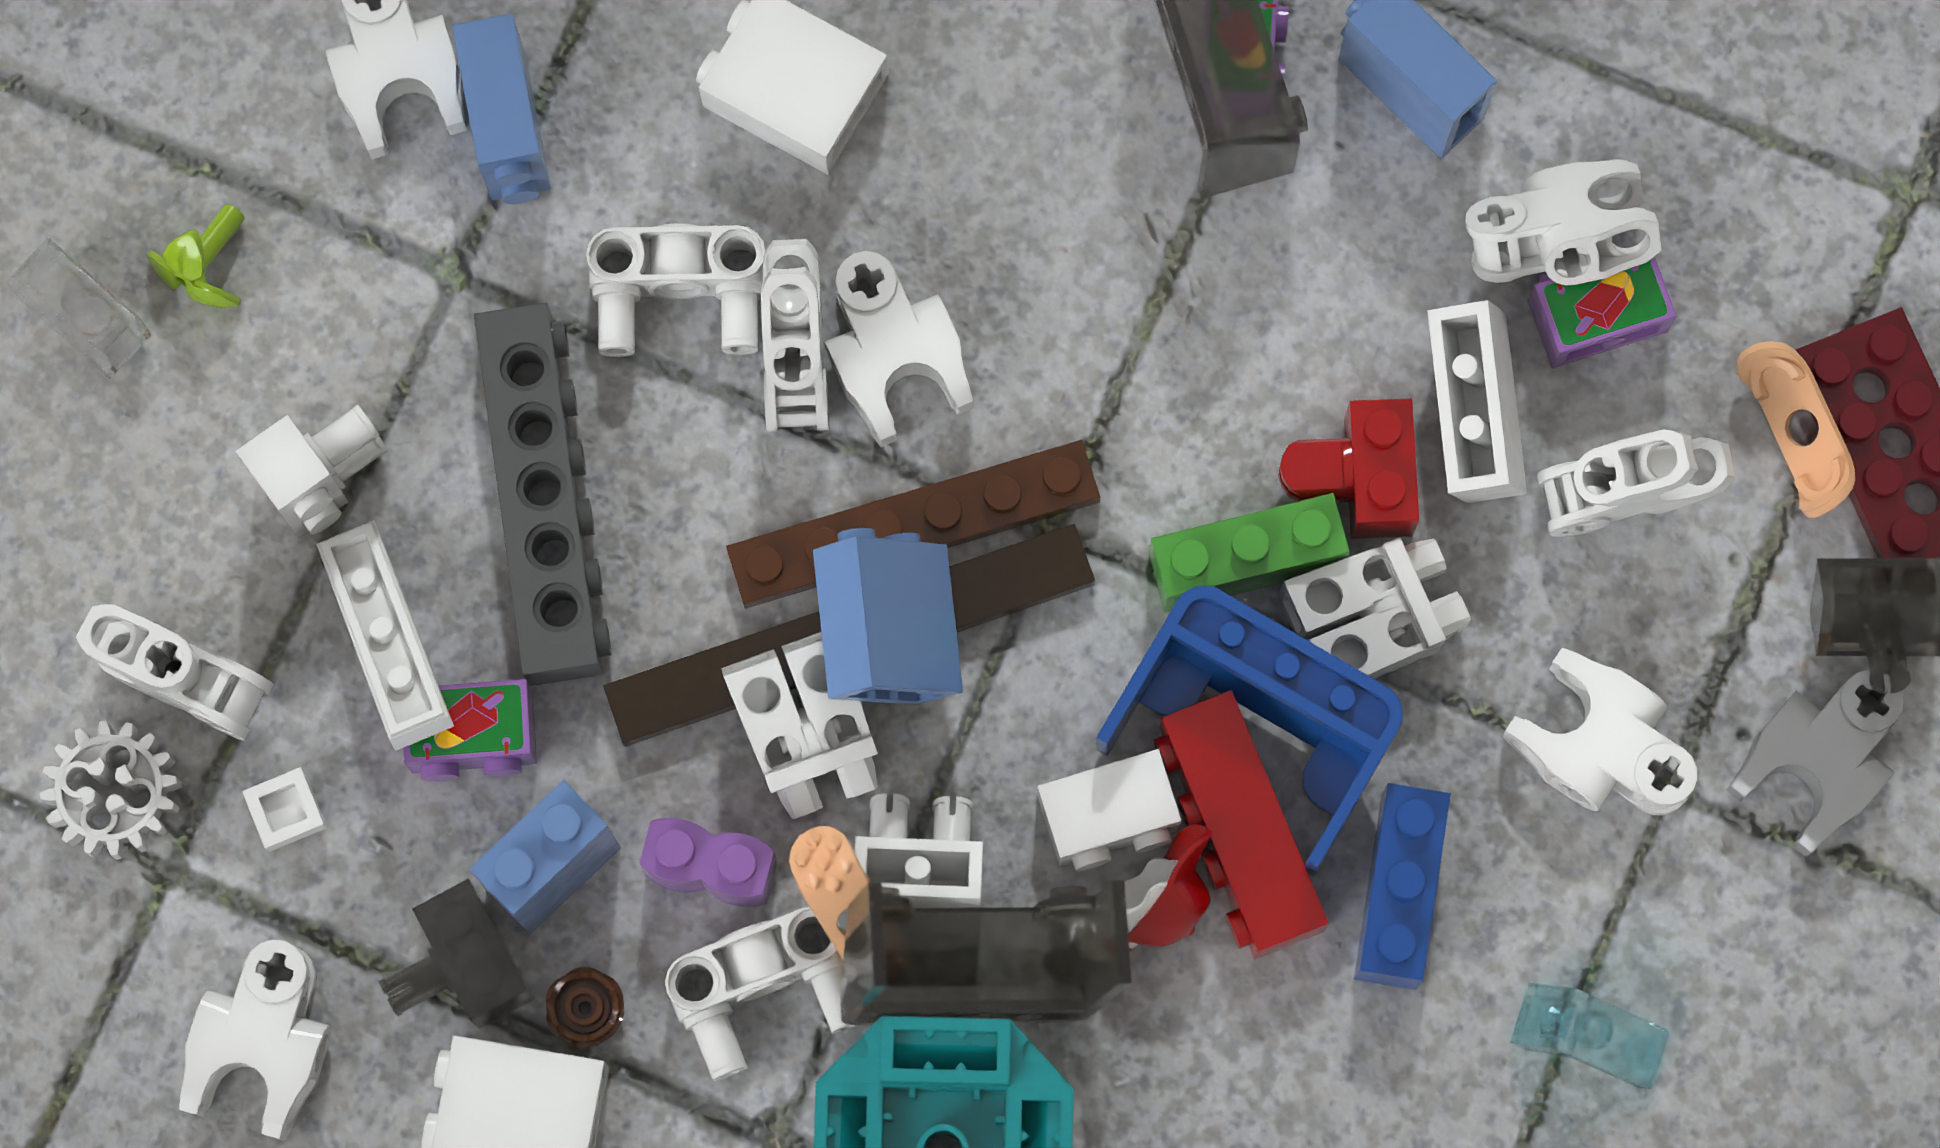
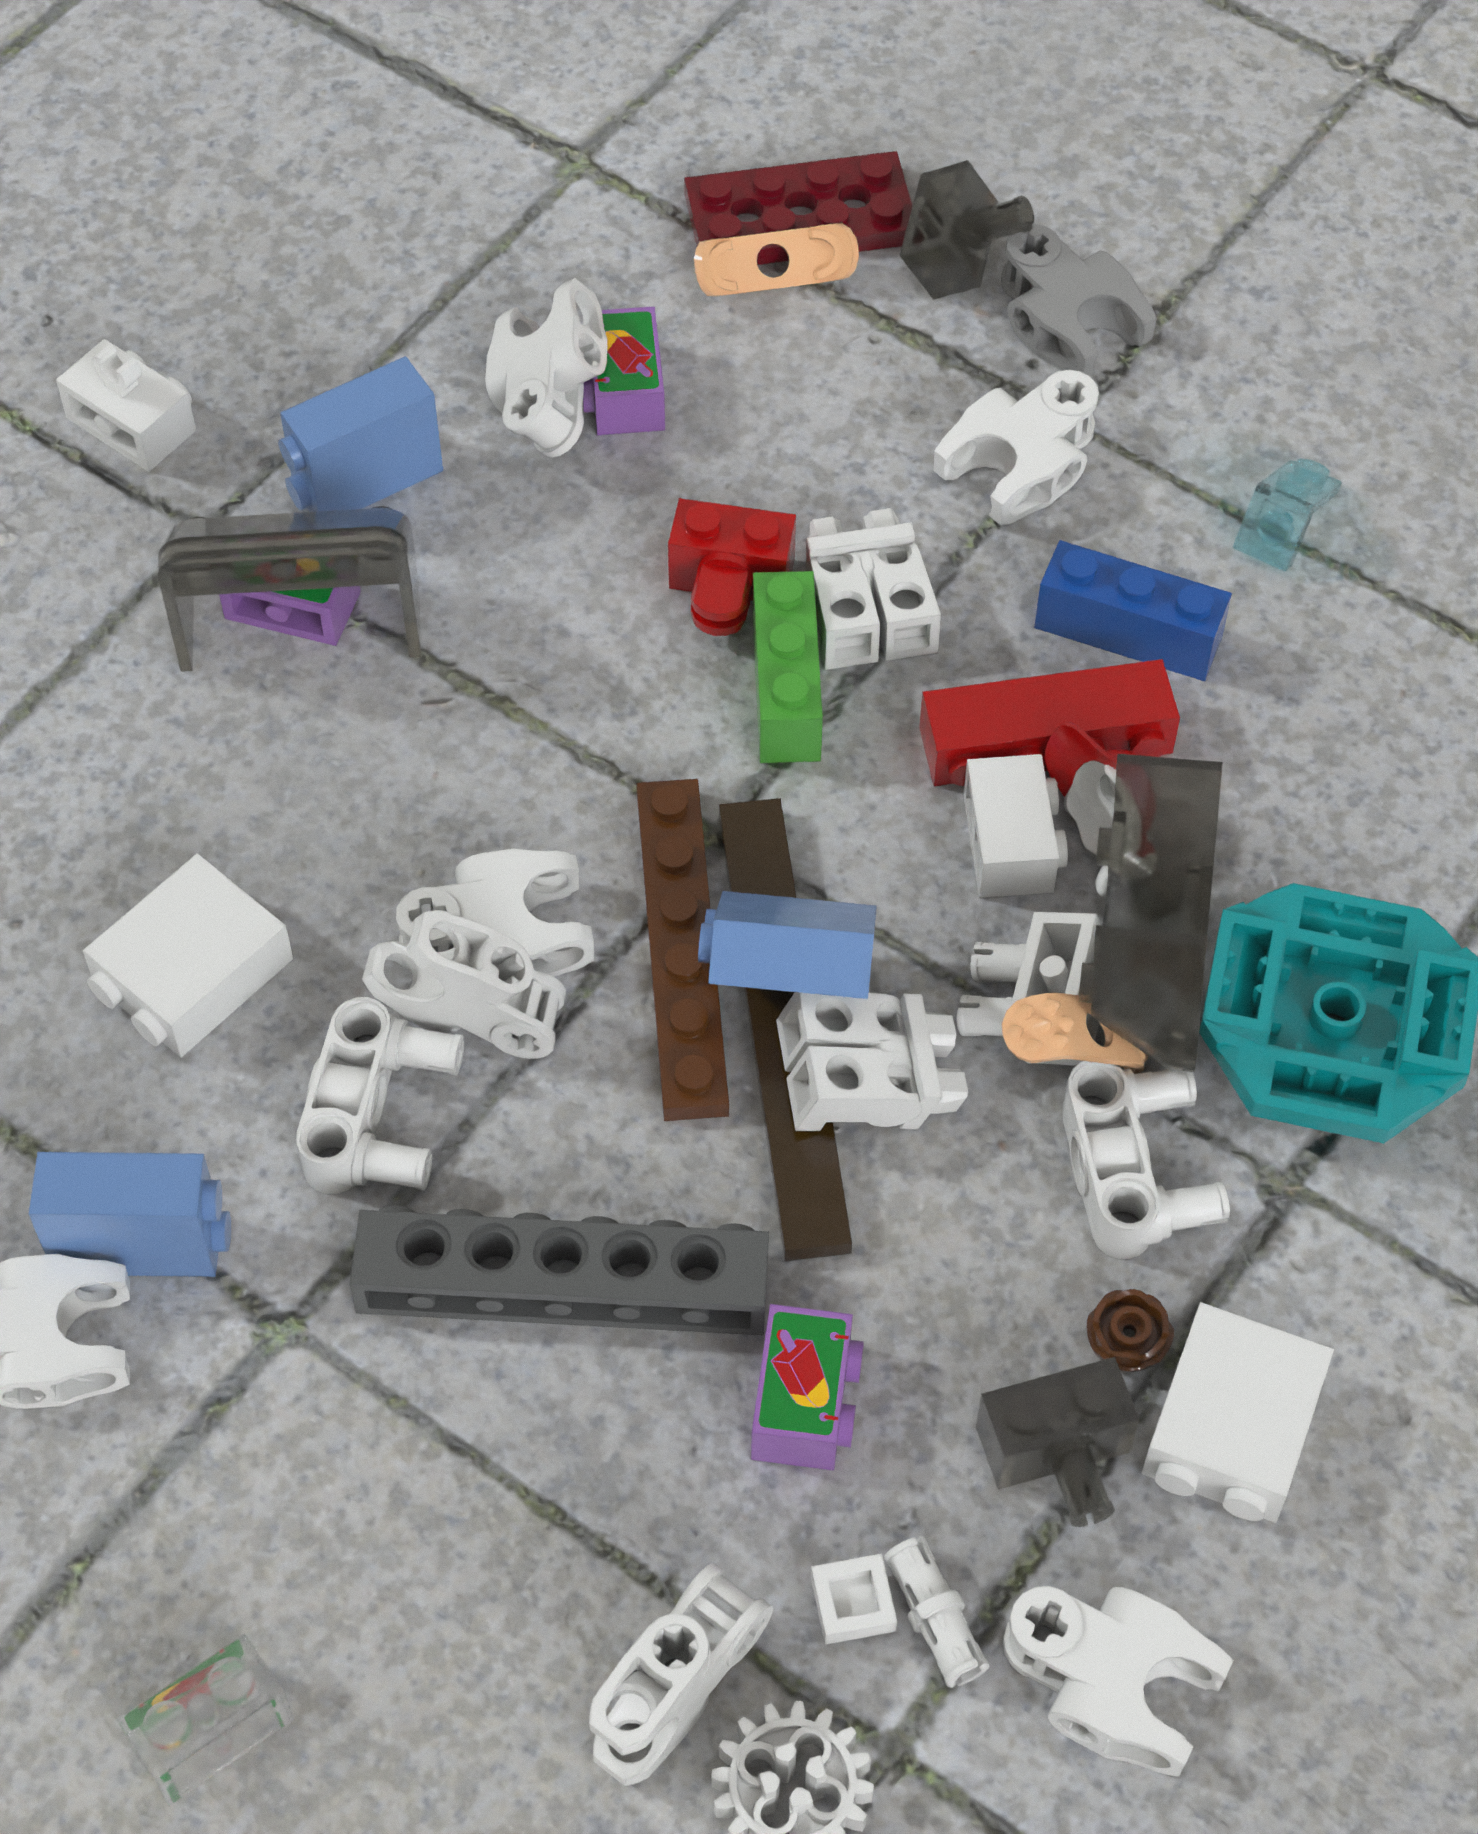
camera: 80 degrees left, 20 degrees down
lime plant [146,204,245,308] -> none
white brick [236,404,388,538] -> none
white tile [316,520,454,751] -> none
medium blue brick [469,779,621,935] -> none
medium lavender brick [639,818,778,907] -> none
blue windscreen [1096,586,1403,877] -> none
white brick [1427,300,1527,503] -> none
white piece [1537,429,1736,537] -> none
none -> white pin [884,1536,989,1688]

